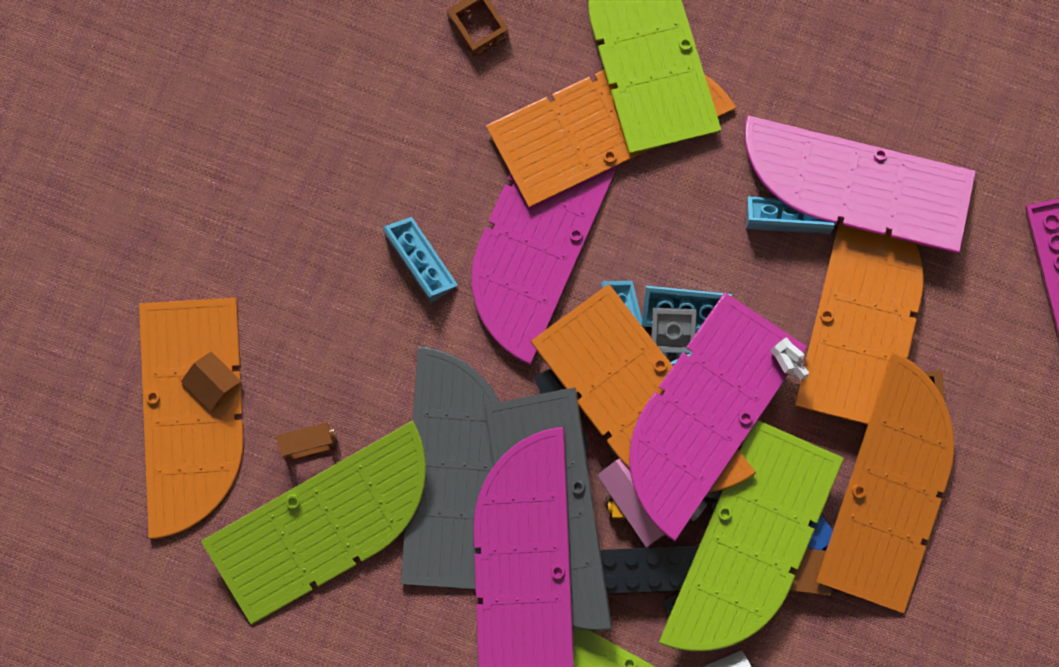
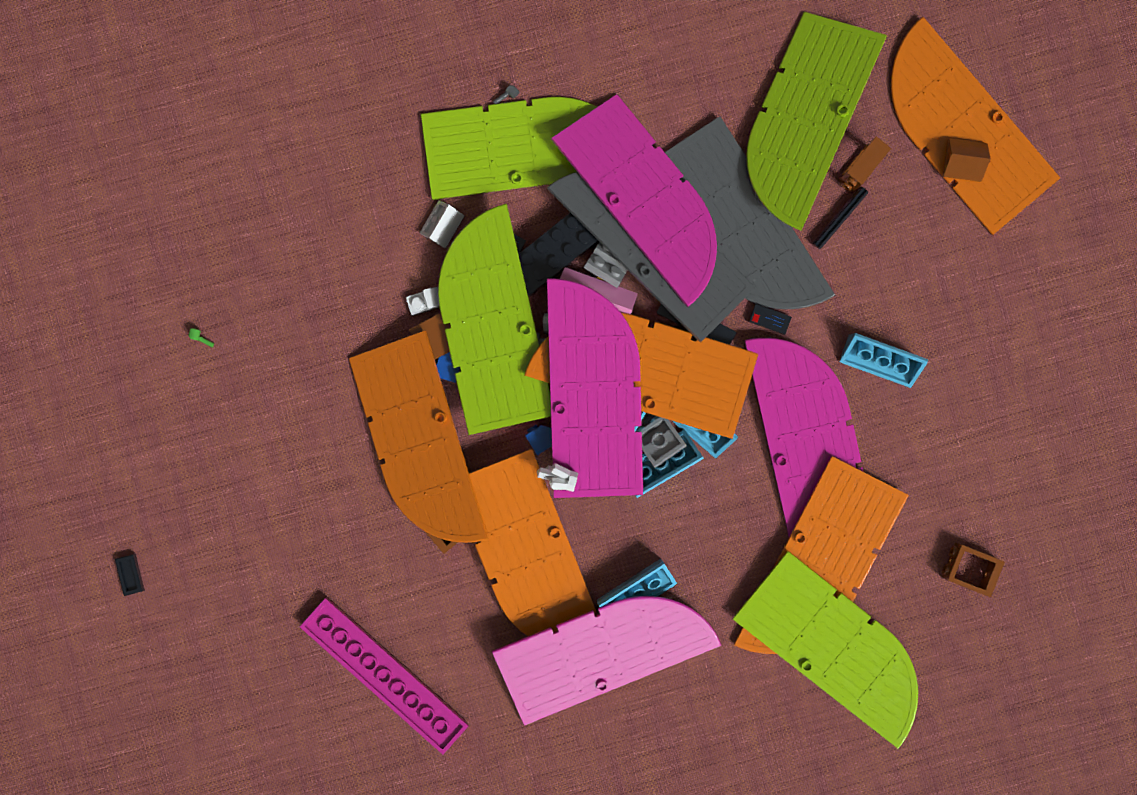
camera: 140 degrees right, 10 degrees up
none -> white slope [406,287,440,316]
none -> blue slope [525,424,552,455]
none -> light grey plate [584,242,627,288]
none -> black tile [749,304,792,335]
none -> black axle [813,186,868,249]

